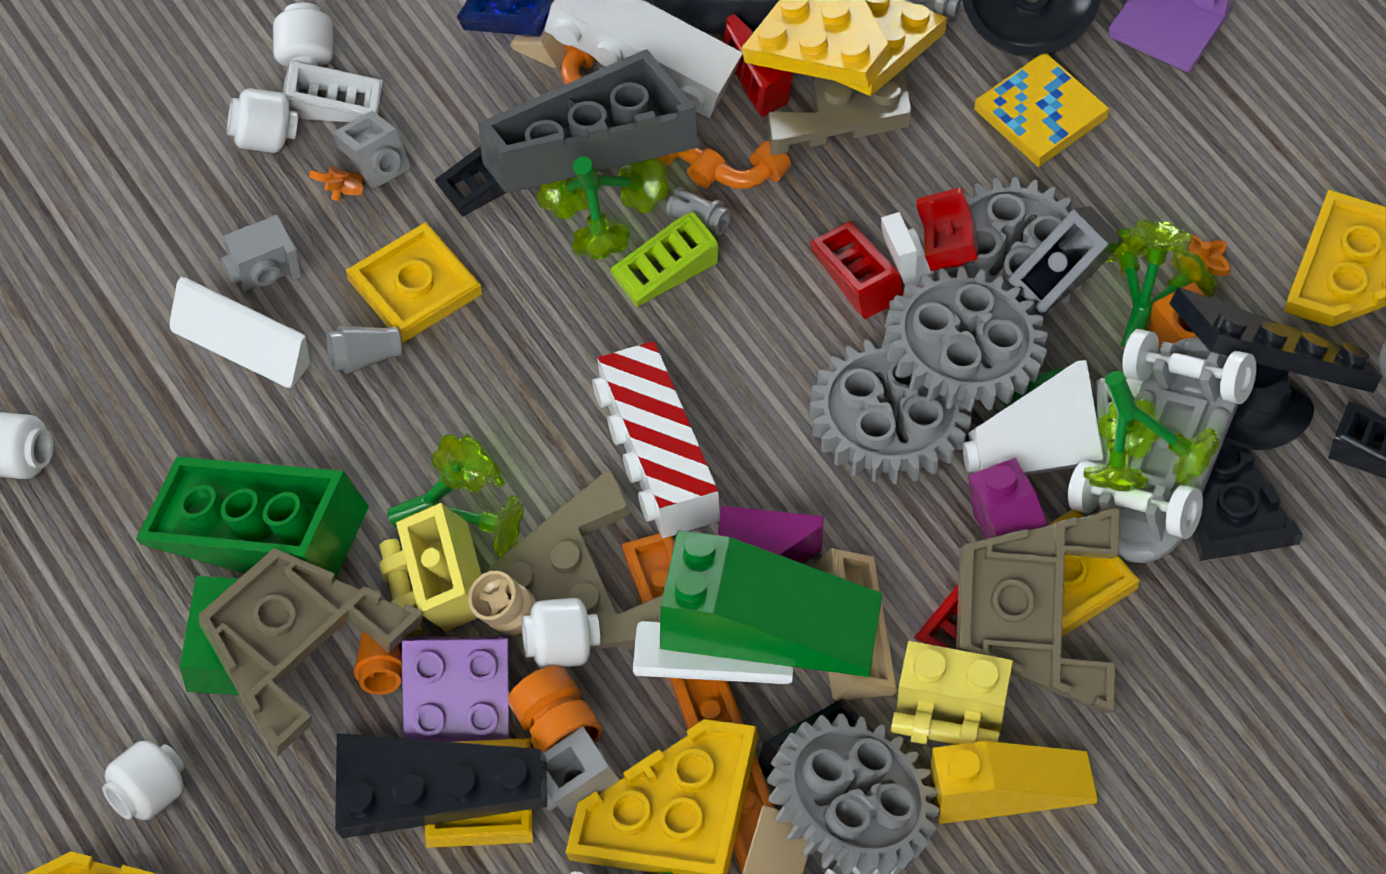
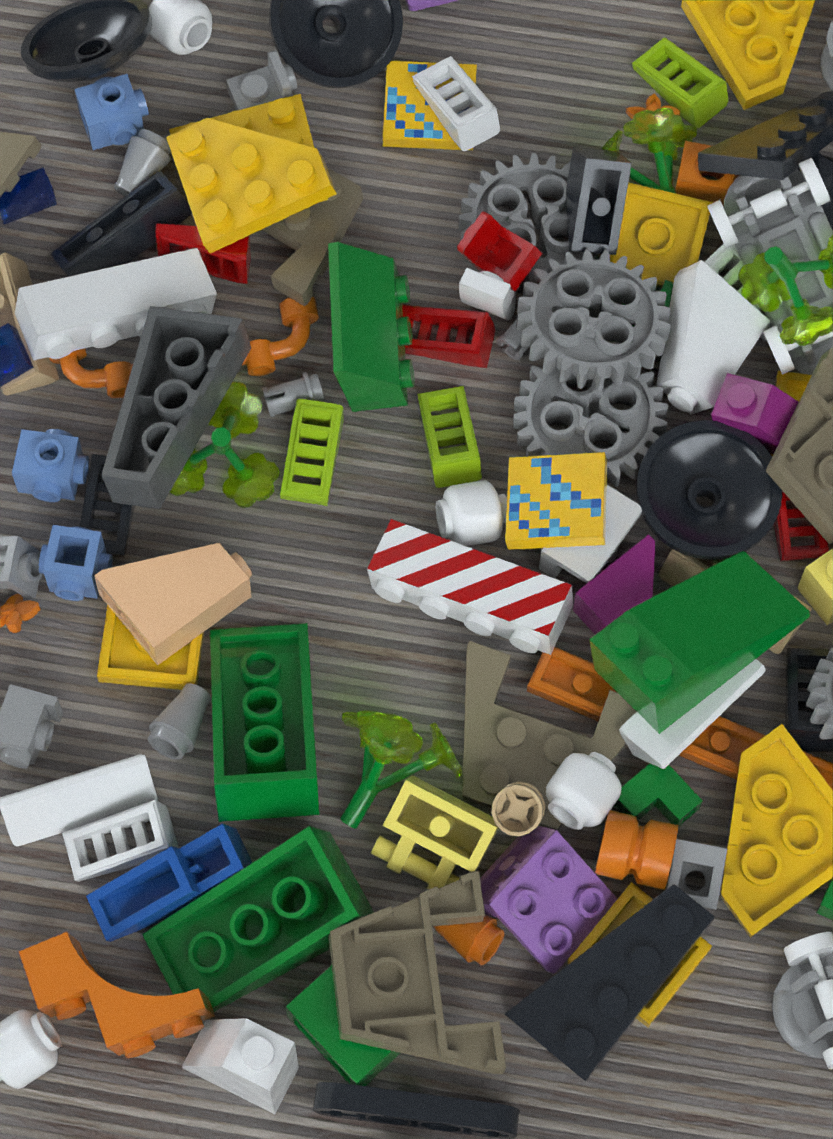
camera: 50 degrees left, 10 degrees up
none -> medium blue brick [12,429,89,502]
none -> orange arch [19,932,215,1058]
none -> medium blue brick [39,525,113,601]
none -> white slope [62,800,179,882]
none -> blue slope [86,823,253,942]
none -> light nougat slope [94,543,252,665]
none -> white slope [182,1018,299,1114]
none -> green slope [210,623,320,822]
none -> black beam [313,1082,520,1139]
none -> green slope [328,242,415,412]
none -> white slope [412,56,500,151]
none -> lime slope [417,386,482,488]
none -> white head [436,480,507,546]
none -> tile [505,452,607,550]
none -> white panel [539,485,642,583]
none -> yellow tile [609,182,713,288]
none -> green piece [614,763,703,827]
none -> lime slope [632,37,729,128]
none -> black dish [636,420,782,560]

